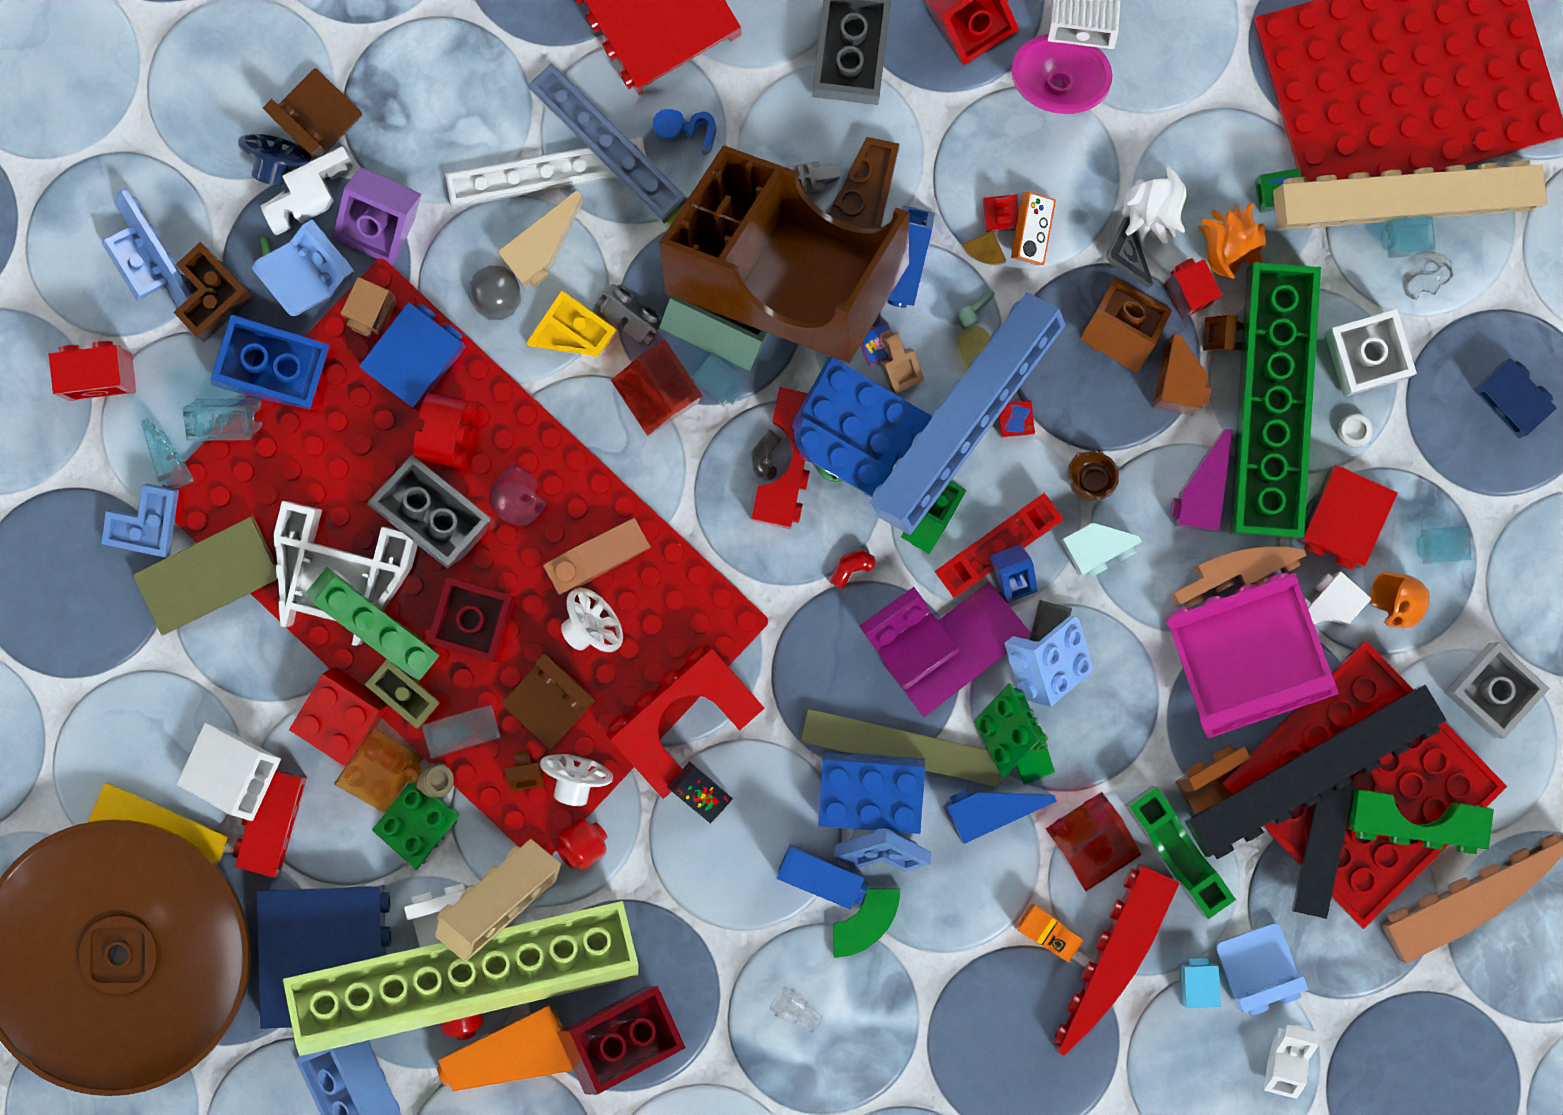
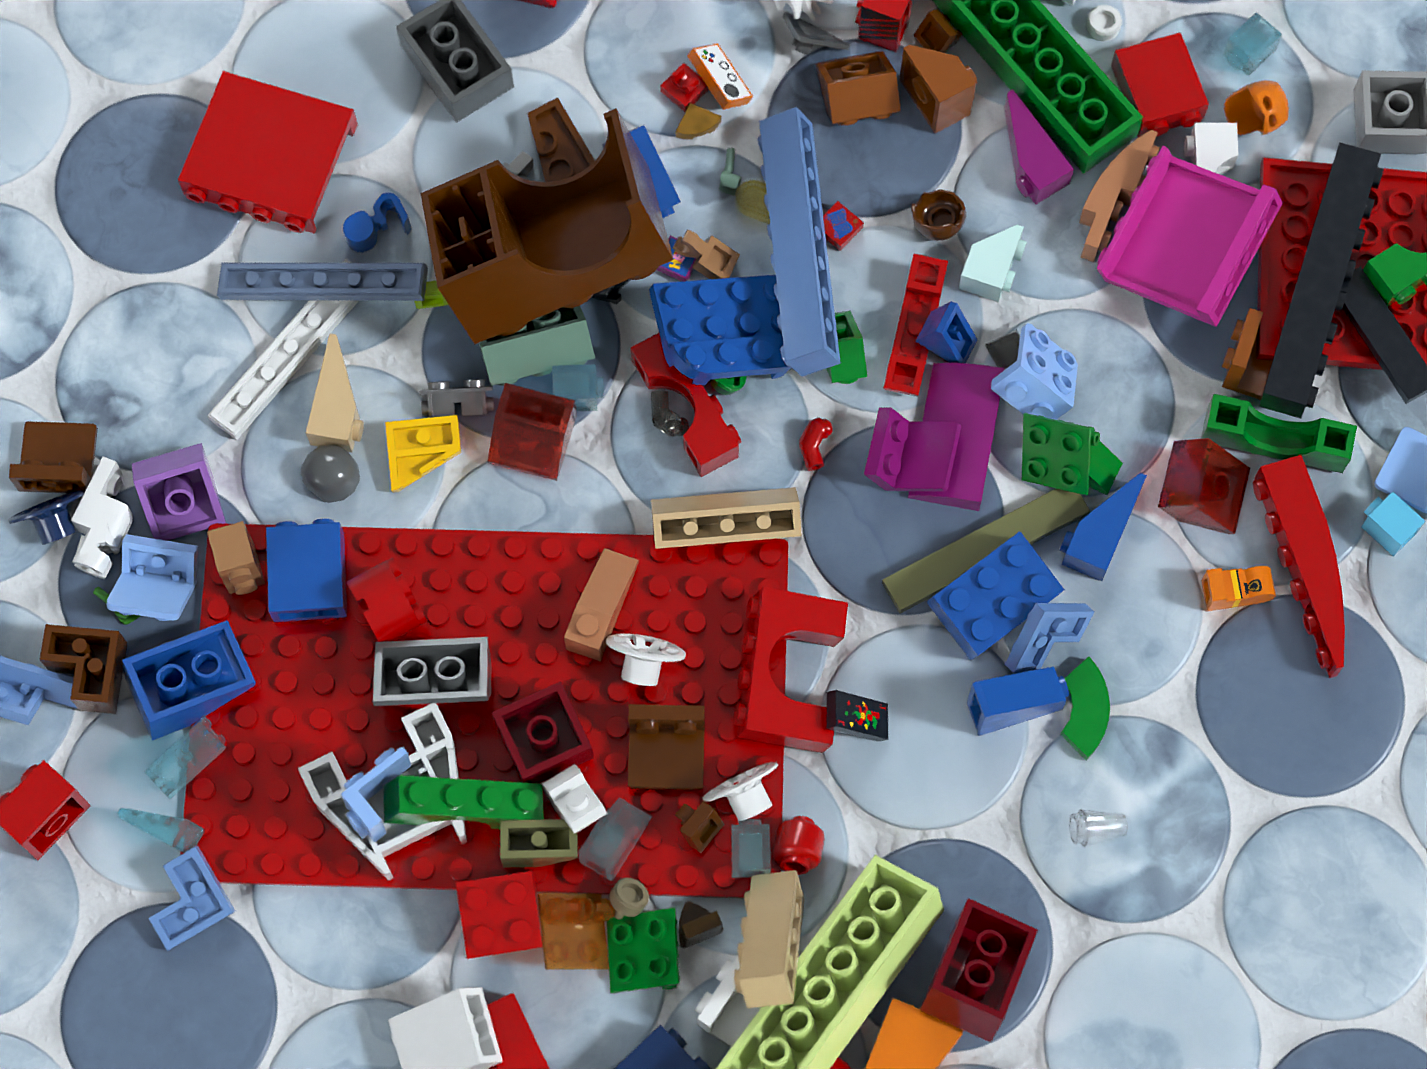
camera: 40 degrees left, 15 degrees down
olive tile [132,517,278,636] -> none
clear pink helmet [489,464,547,526] -> none
none -> light blue bracket [341,747,411,843]
none -> white brick [542,764,607,834]
none -> tan brick [651,487,802,549]
none -> dark brown tile [678,901,723,949]
none -> clear light blue brick [731,819,771,878]

